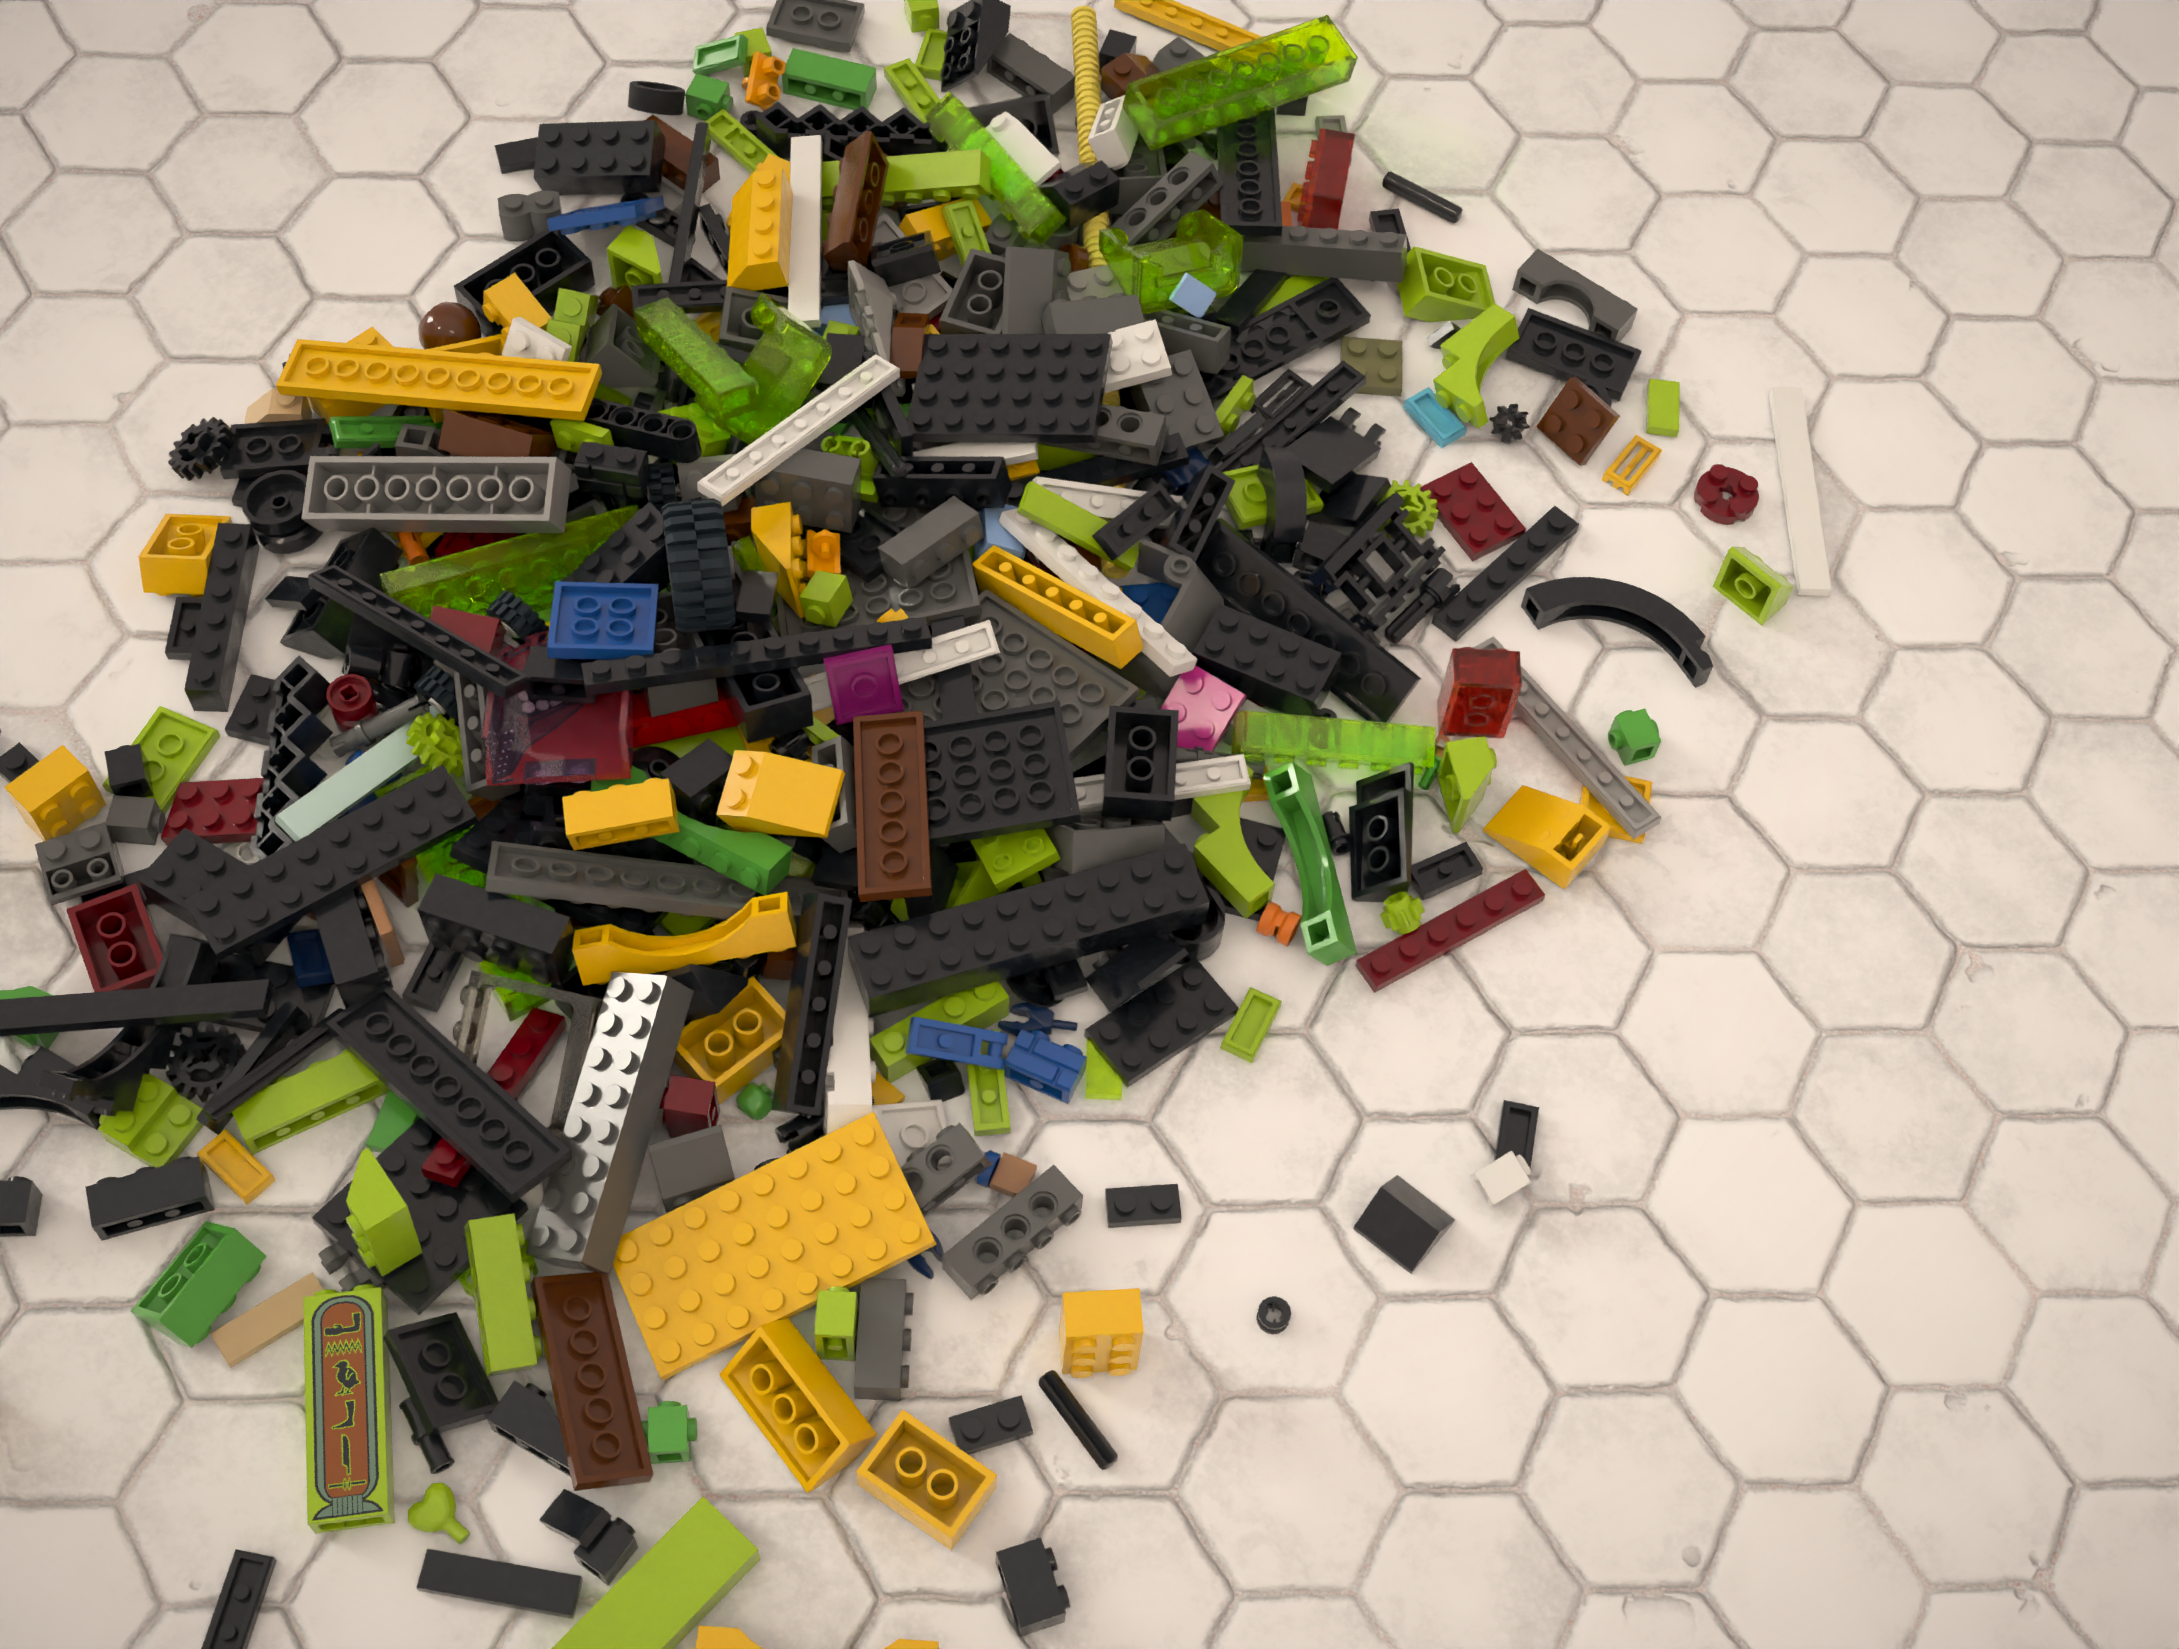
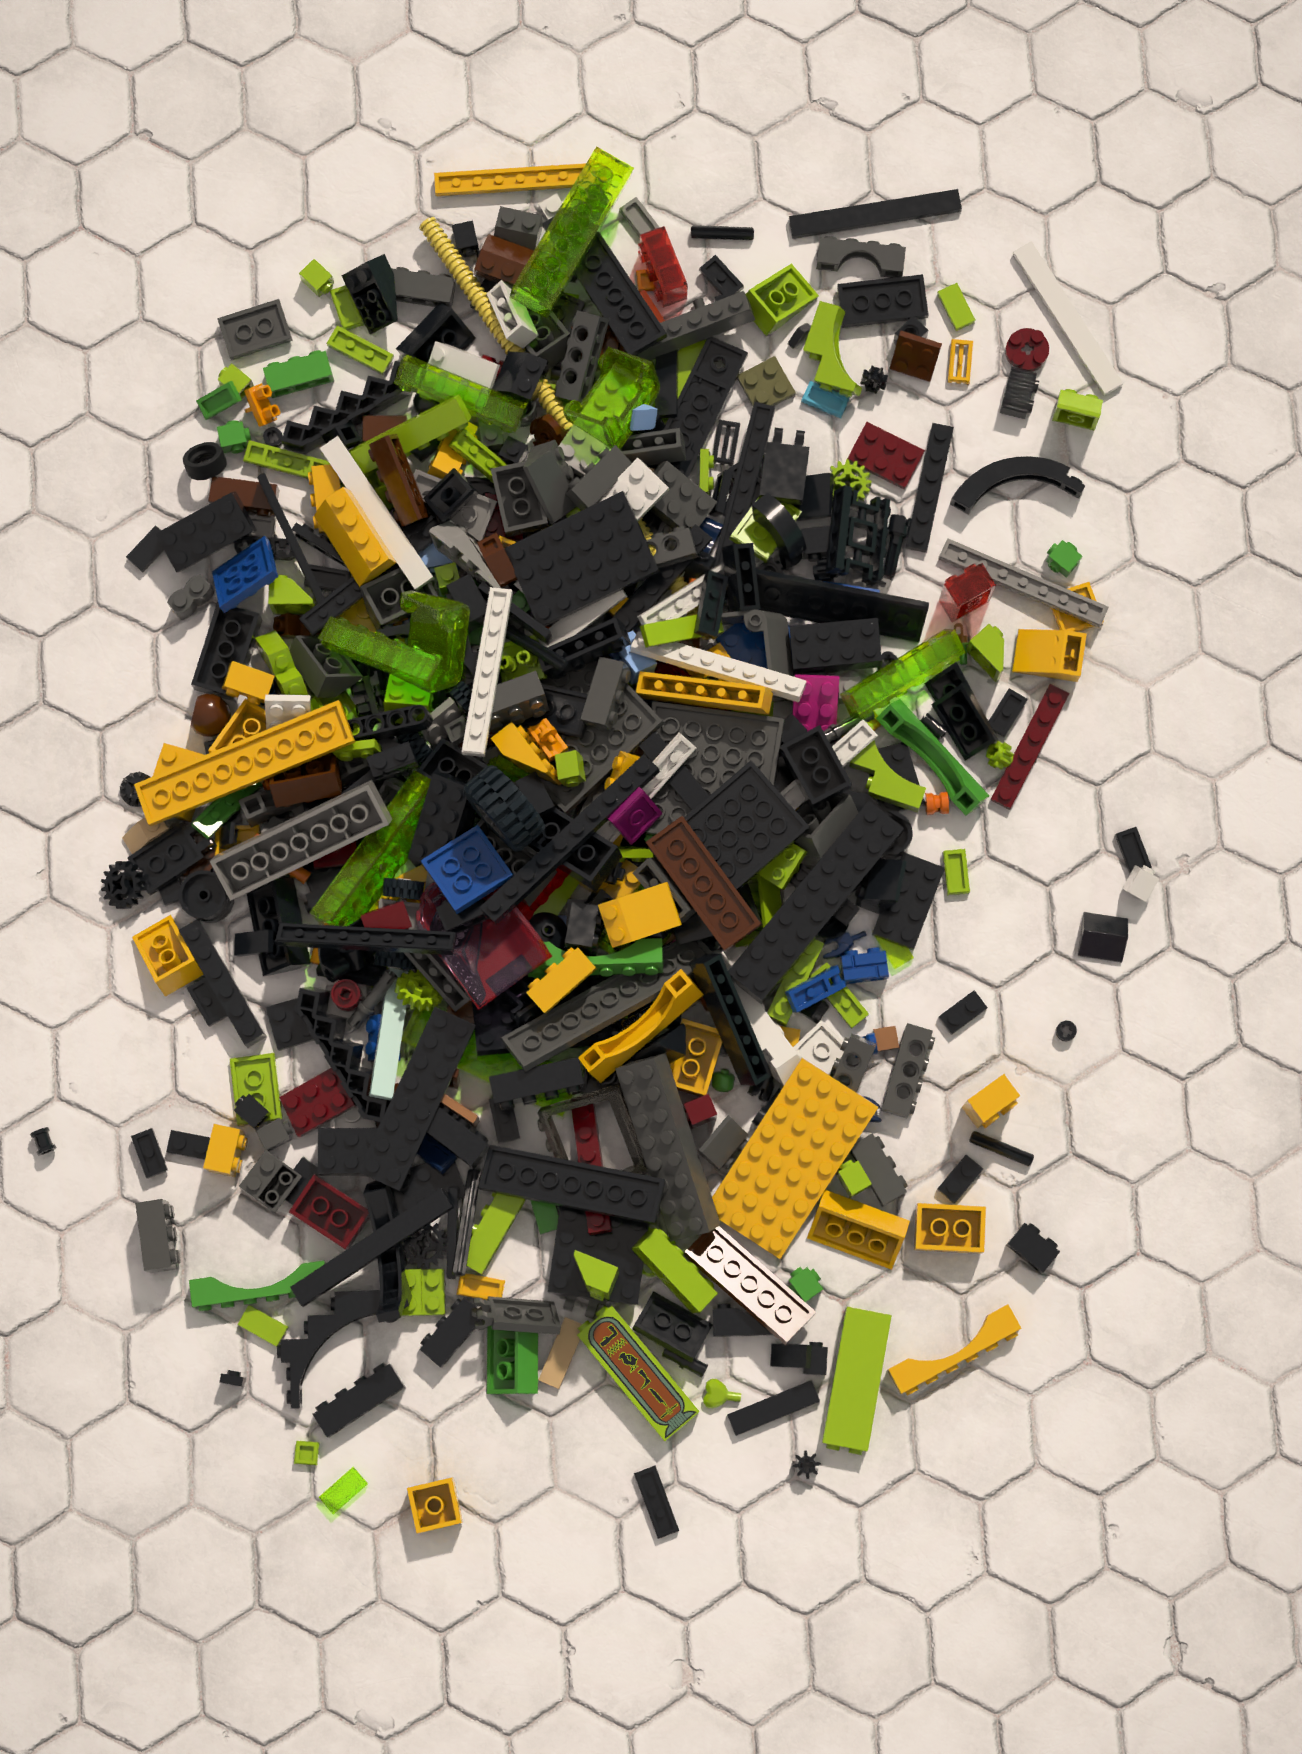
camera: 25 degrees left, 20 degrees up
none -> dark grey tile [471,1296,561,1335]
none -> black tile [789,189,962,239]
none -> black brick [1000,367,1039,419]

